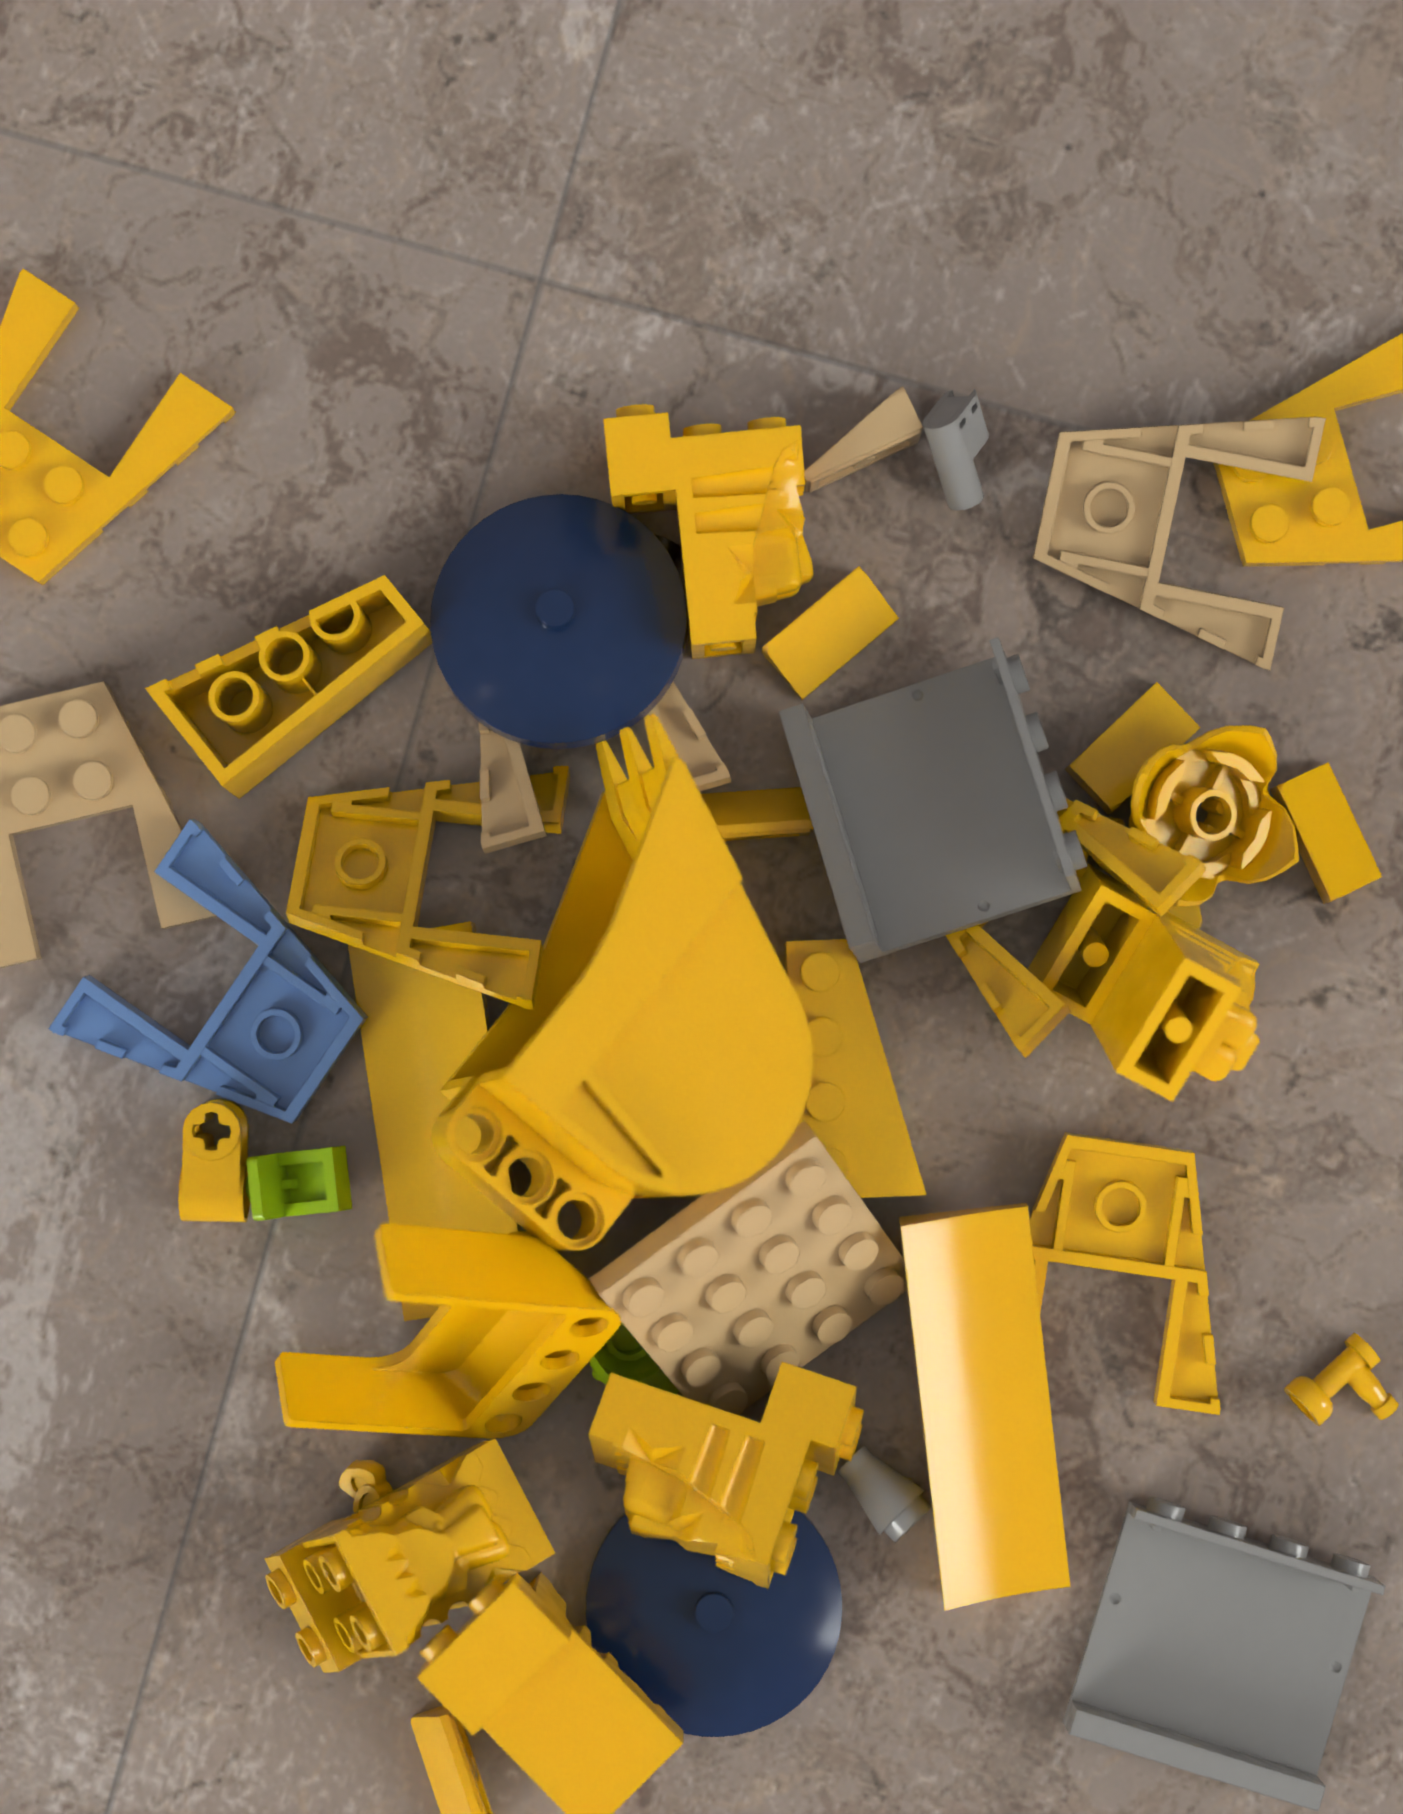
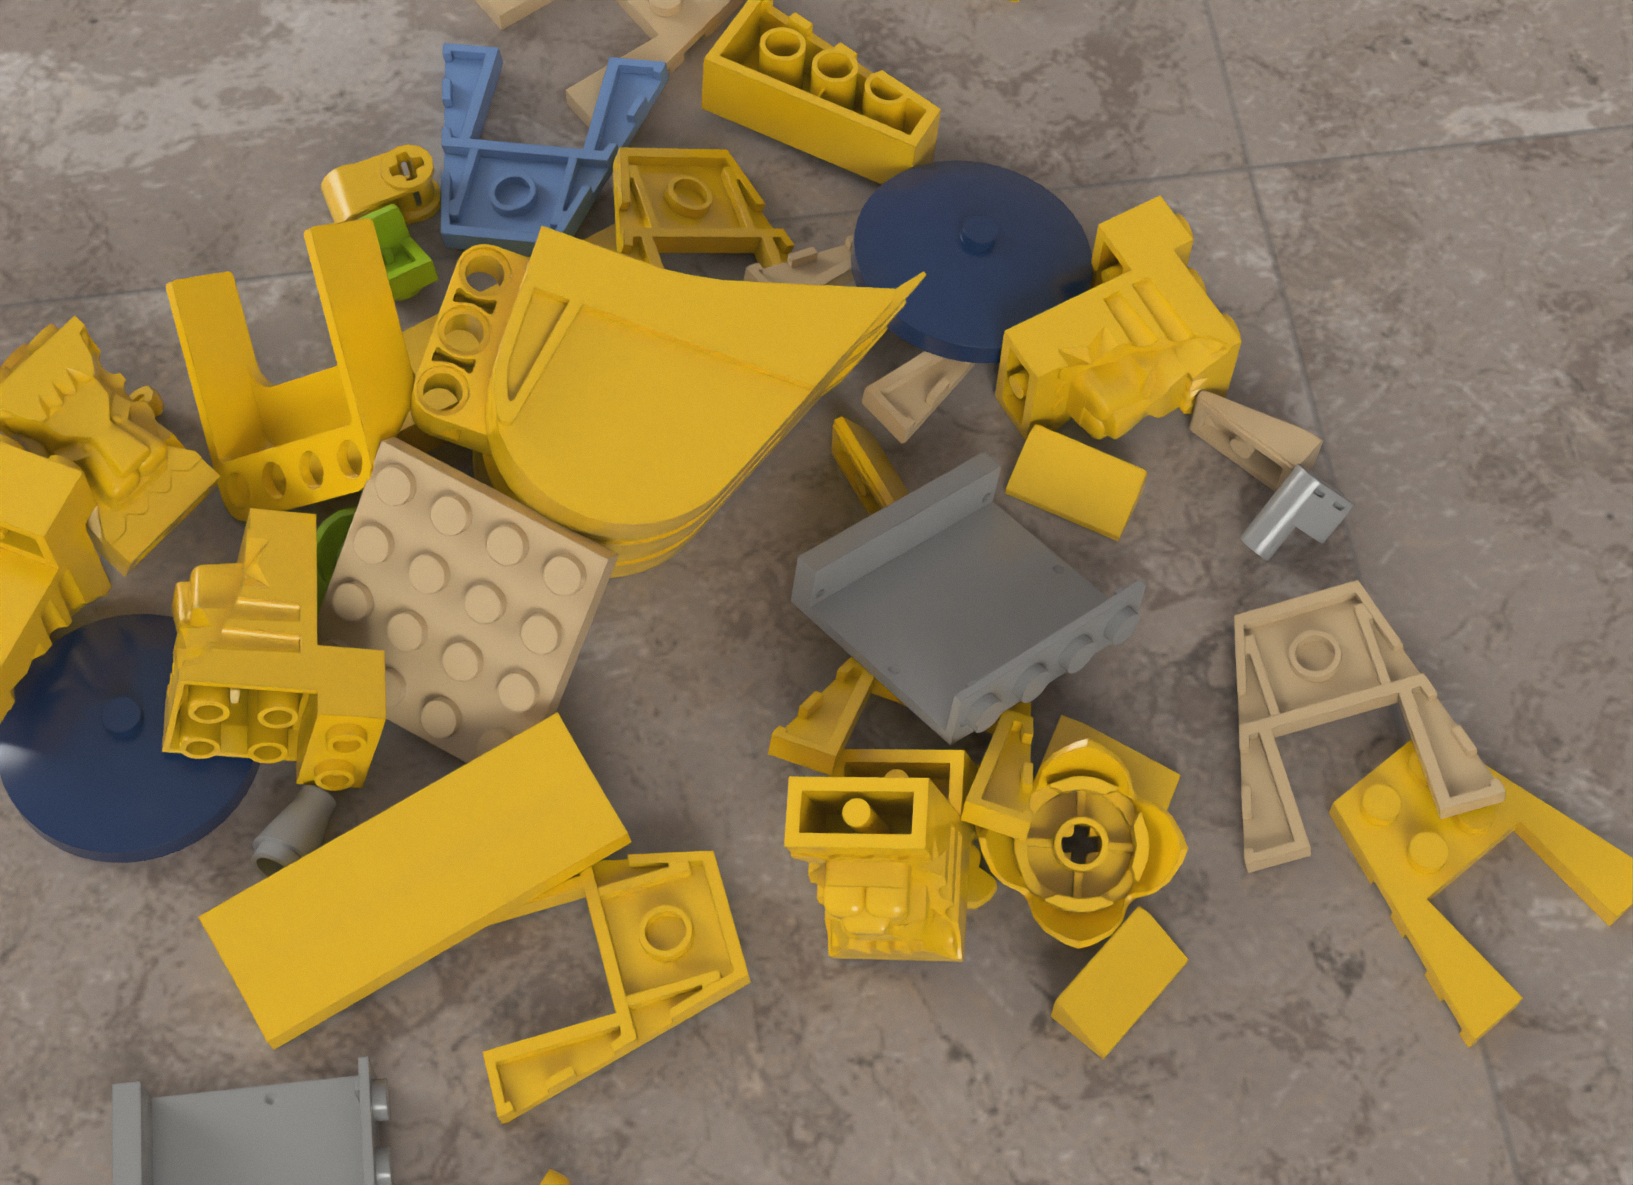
camera: 65 degrees right, 25 degrees down
yellow wedge [784,939,927,1198] -> none

